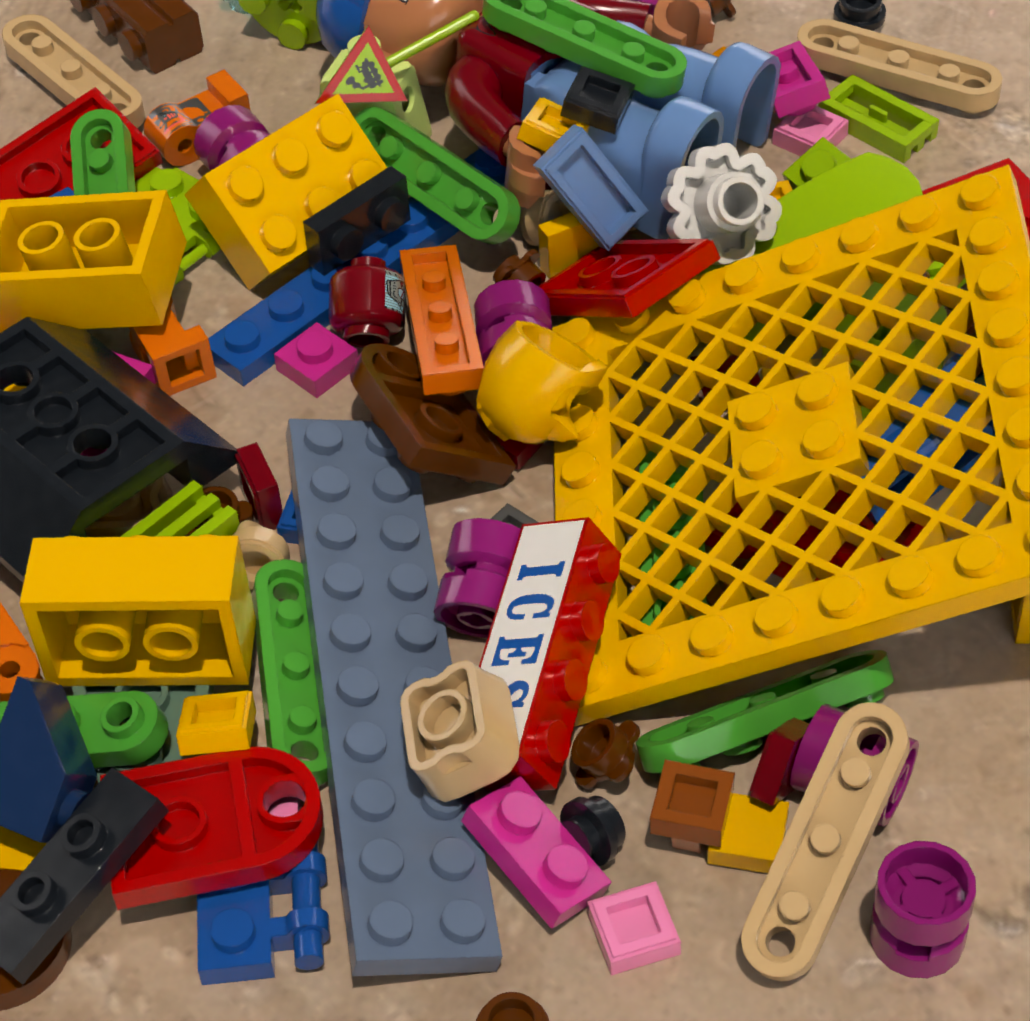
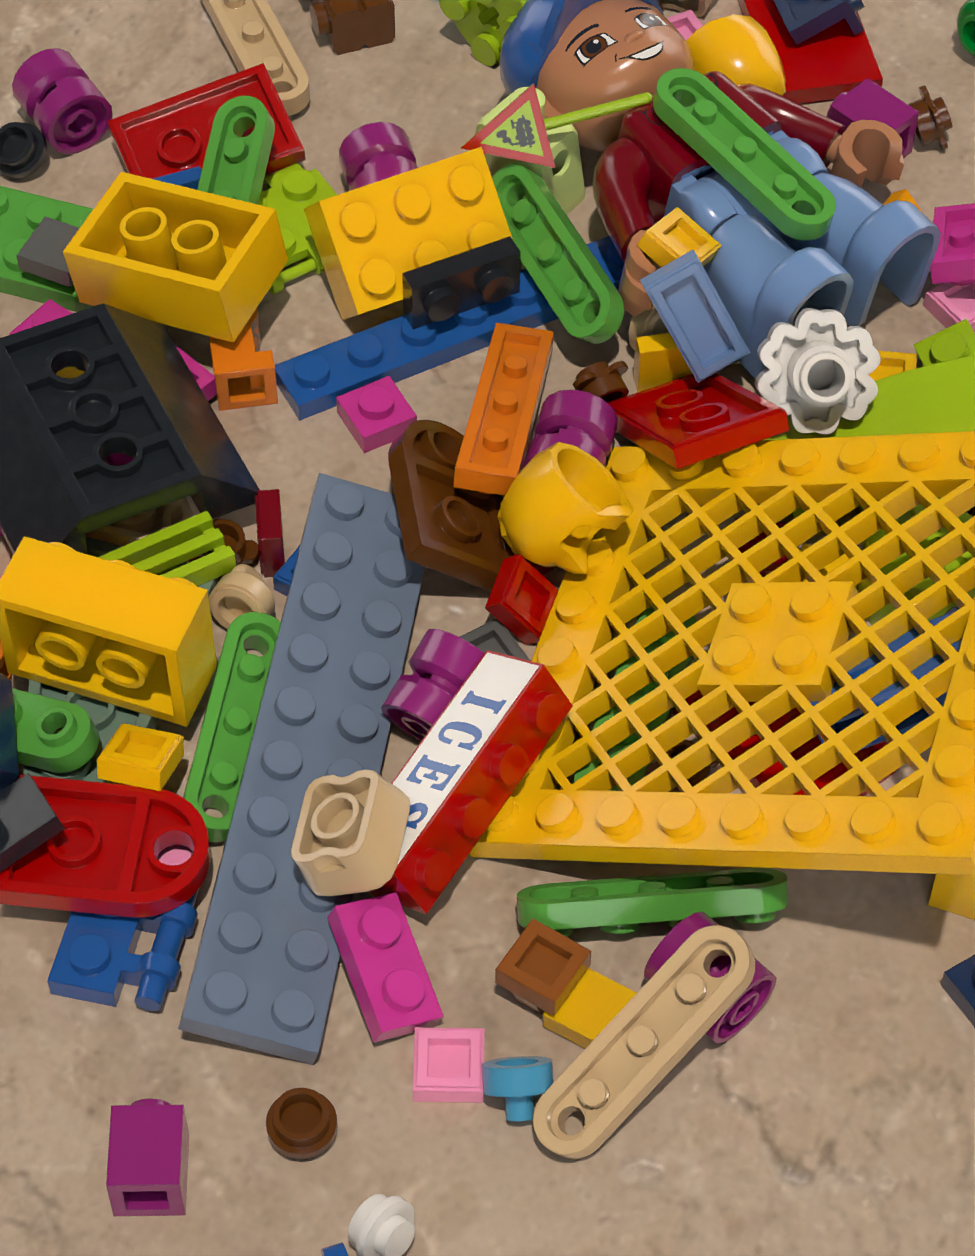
camera: 15 degrees right, 5 degrees up
orange leg [144,69,251,166] -> none
dark red head [328,256,406,348] -> none
black tile [560,66,635,134] -> none
black plate [560,796,626,866] -> none
reddish brown plate [571,718,640,789] -> none
dark red tile [750,717,809,806] -> none
magenta wheel [870,841,976,979] -> none
none -> dark azure tile [482,1056,554,1121]
none -> red tile [485,554,558,645]

